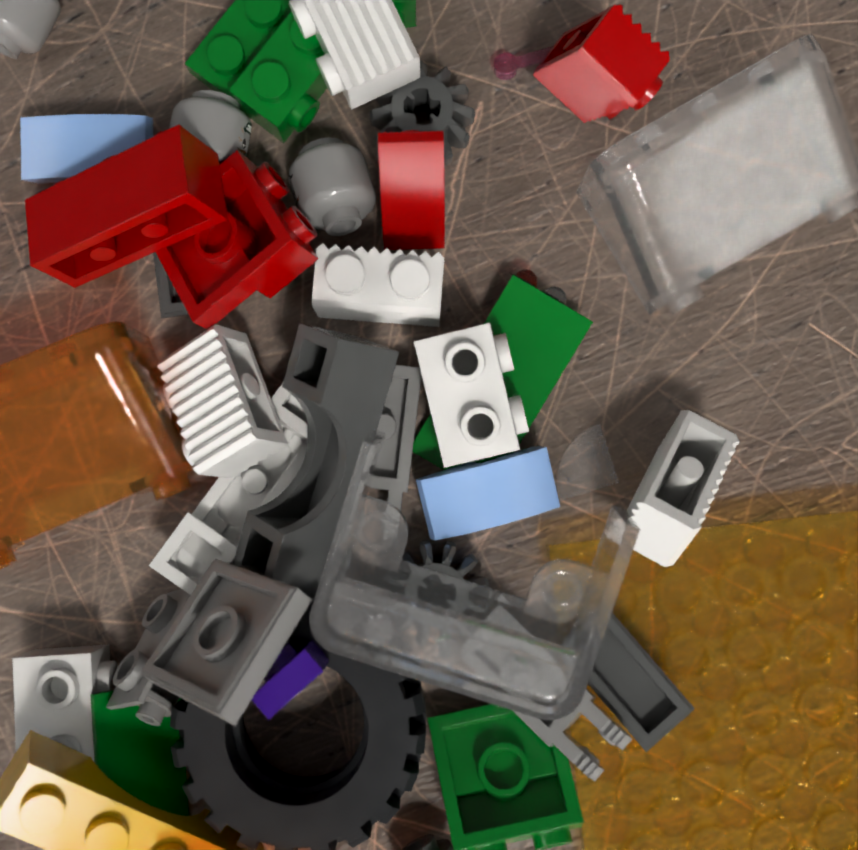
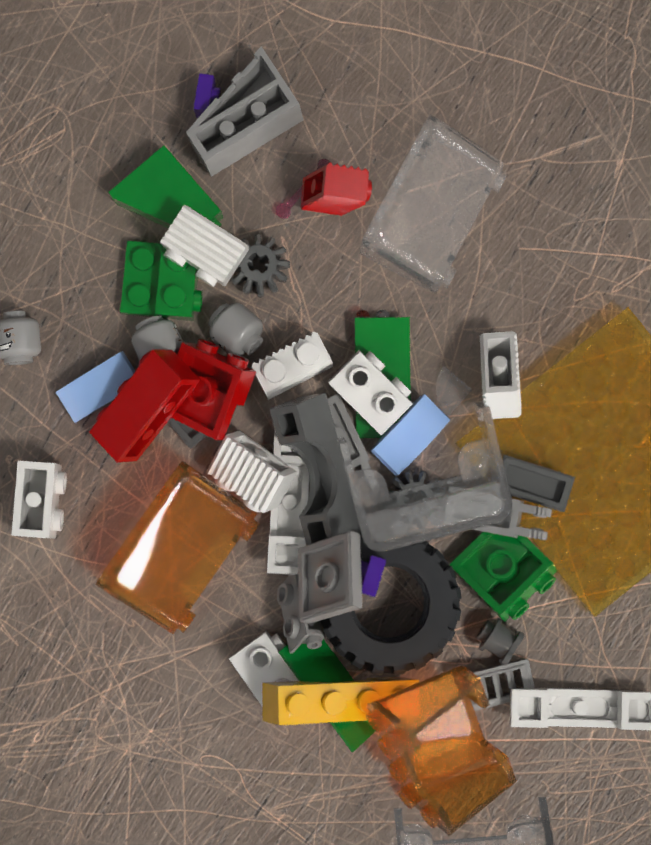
camera: 30 degrees left, 0 degrees up
red slope [378,130,445,250] -> none

